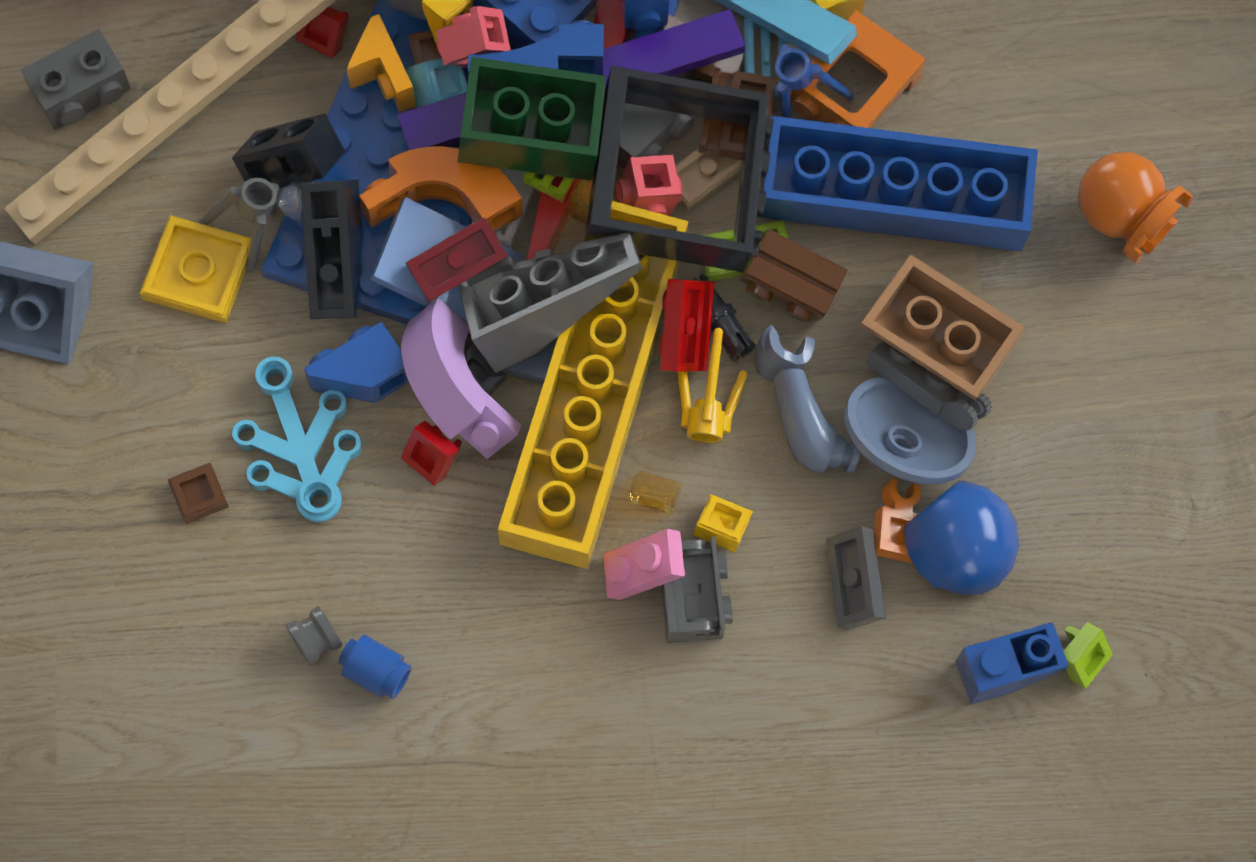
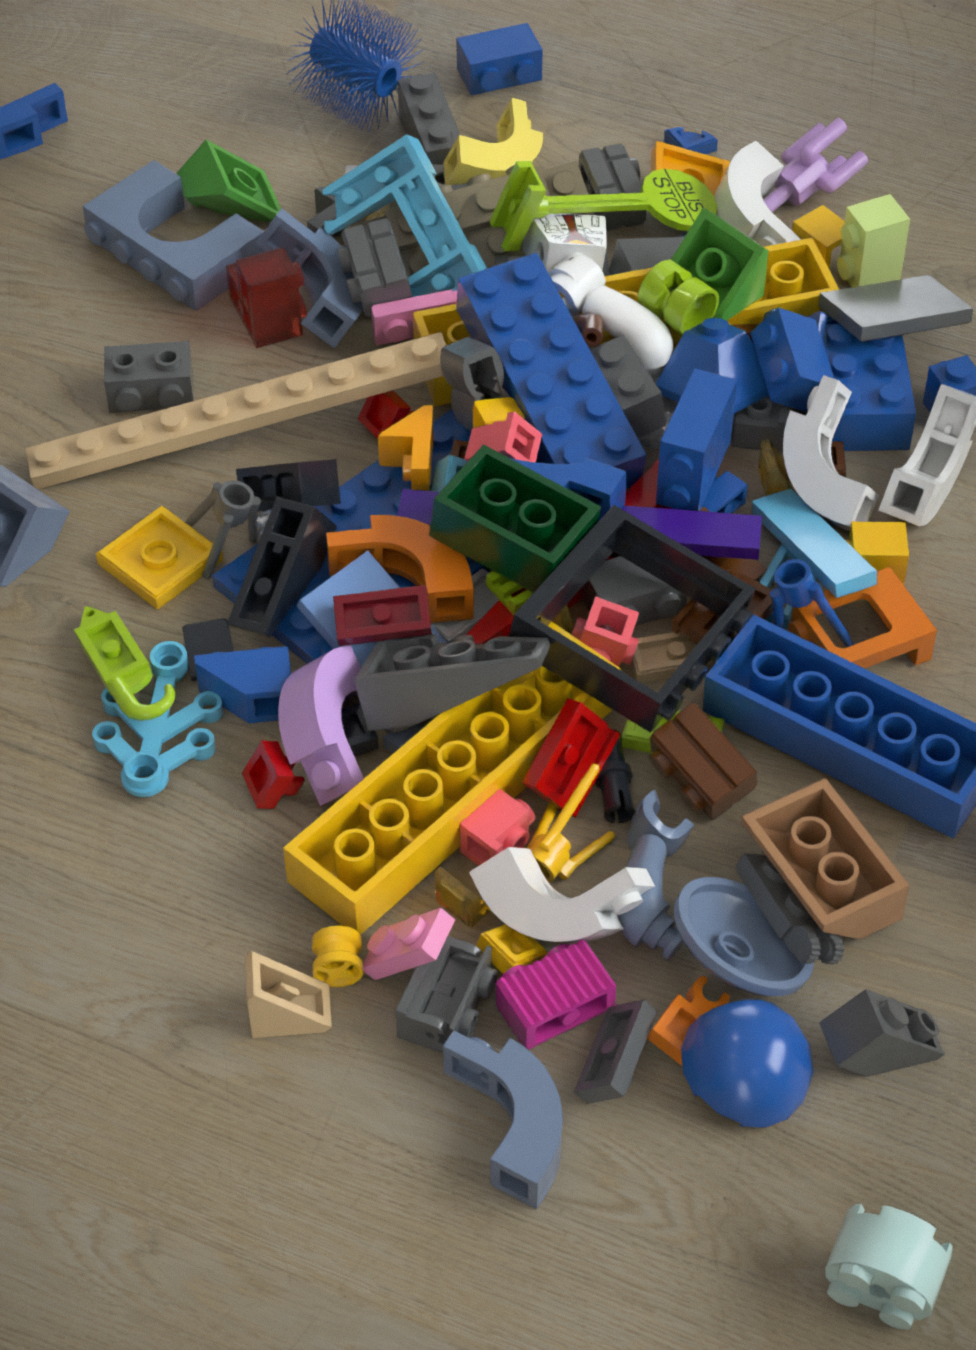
camera: 30 degrees right, 20 degrees down
reddish brown tile [167,462,229,524] -> none
dark grey wheel [286,606,343,666] -> none
blue brick [338,635,412,699] -> none
blue slope [956,622,1069,705] -> none
lime tile [1063,622,1113,689] -> none
none -> lime plate [74,606,176,721]
none -> black slope [182,618,233,681]
none -> tan slope [245,951,332,1038]
none -> yellow wheel [312,925,363,987]
none -> sand blue arch [443,1030,563,1209]
none -> coral brick [460,789,535,866]
none -> white arch [469,847,655,942]
none -> dark pink brick [496,939,616,1050]
none -> dark grey slope [819,989,945,1077]
none -> light aqua brick [825,1204,953,1330]

